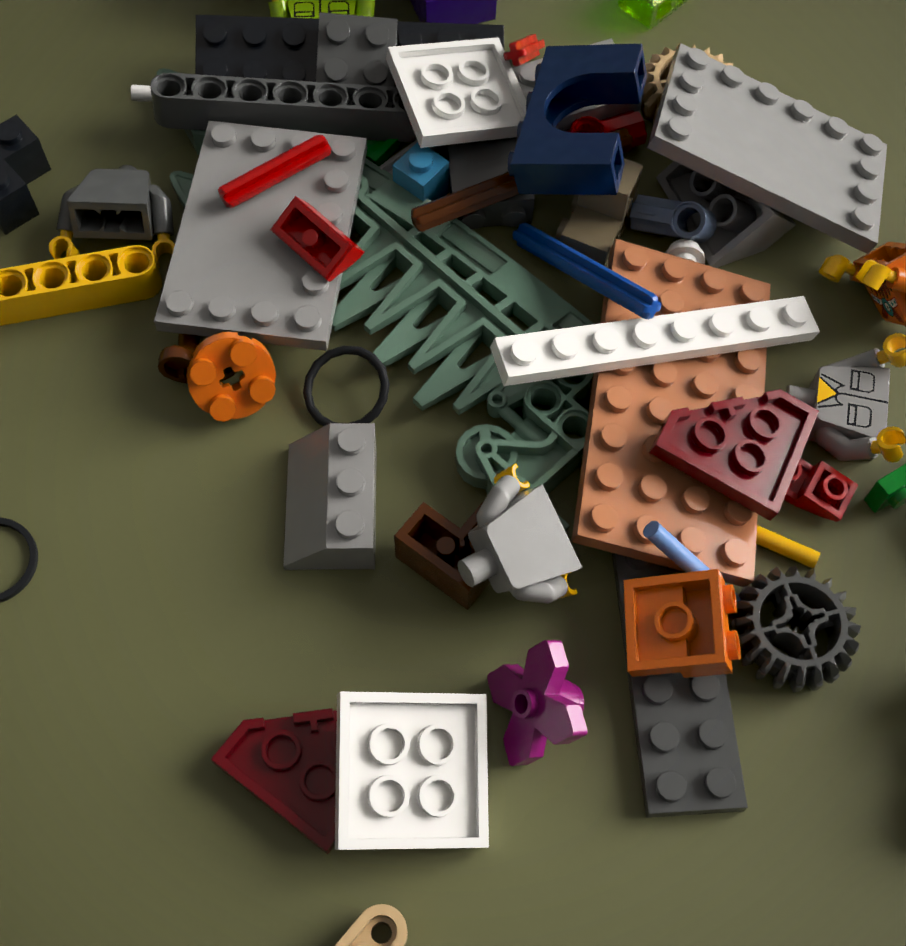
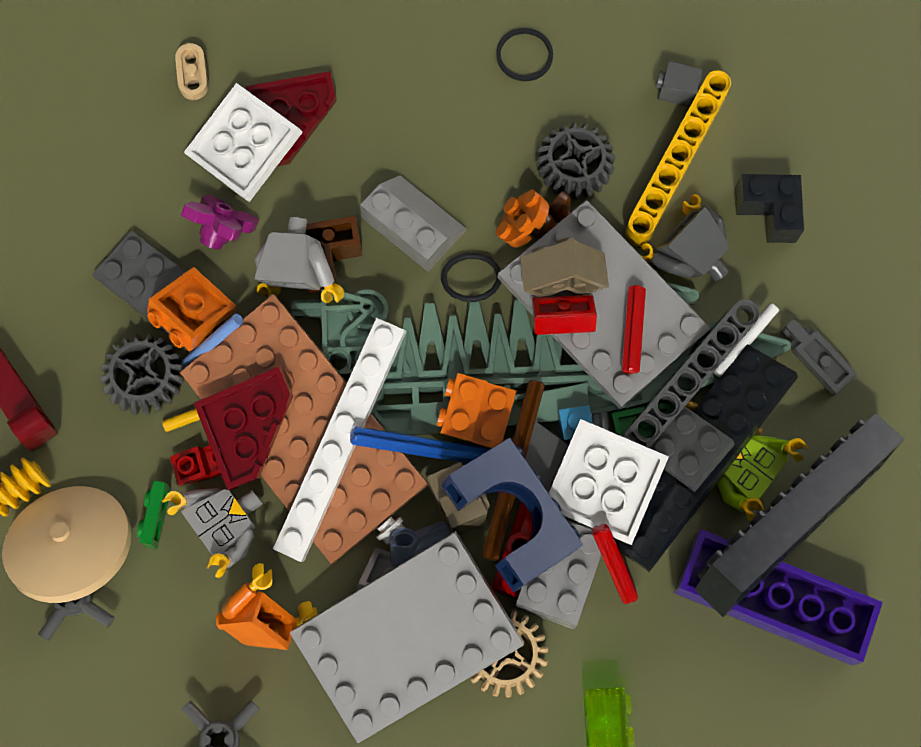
camera: 130 degrees right, 10 degrees up
none -> orange plate [436,373,516,448]
none -> dark tan brick [520,238,609,297]
none -> dark grey gear [536,121,615,200]
none -> dark grey hinge [781,319,857,396]

